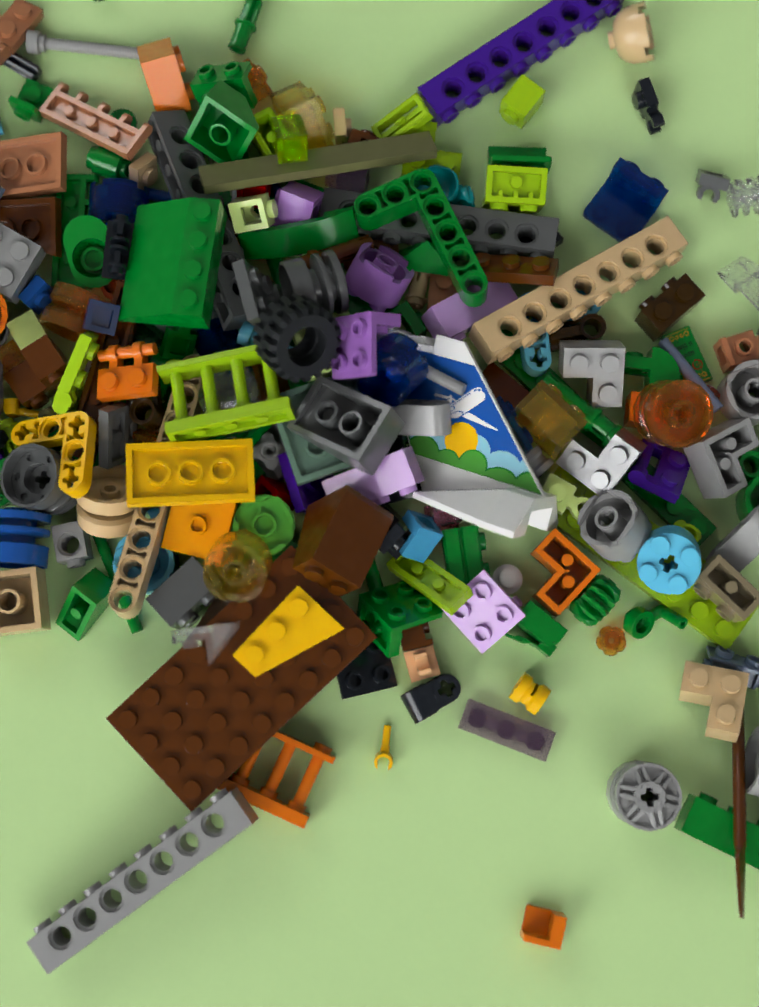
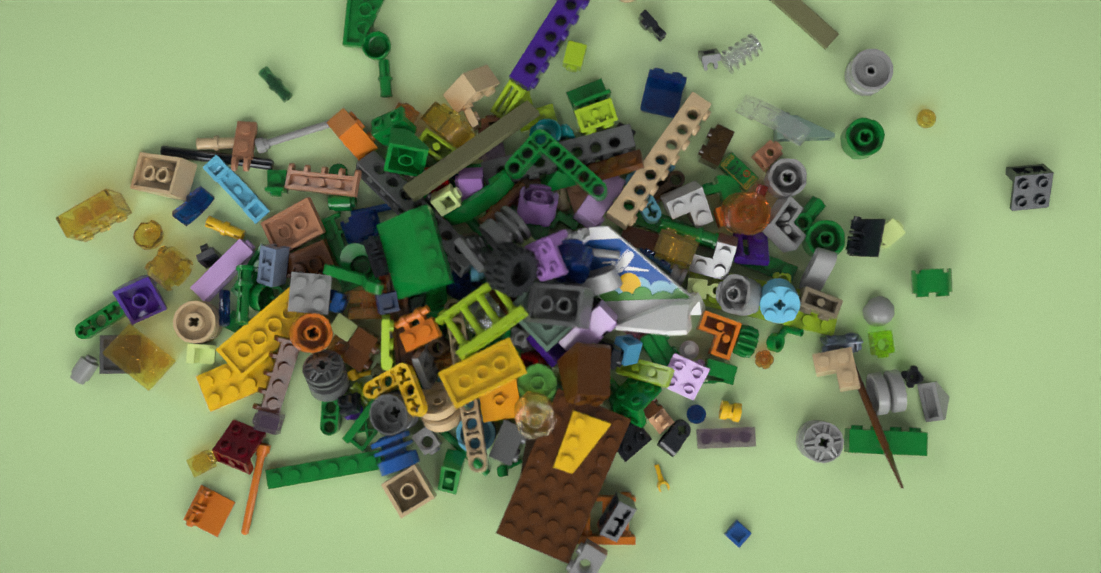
camera: 20 degrees left, 5 degrees up
tan plate [128,152,158,194] -> none
clear slope [171,621,240,665] -> none
clear neon green brick [271,114,308,164] -> none
orange panel [520,904,567,950] -> none
sand blue bar [658,337,724,413] -> none
none -> green beam [323,263,384,295]
none -> tan brick [443,65,500,113]
none -> green hand [497,459,522,477]
none -> black brick [597,491,637,542]
none -> clear blue plate [686,405,706,424]
none -> blue tile [724,519,752,548]

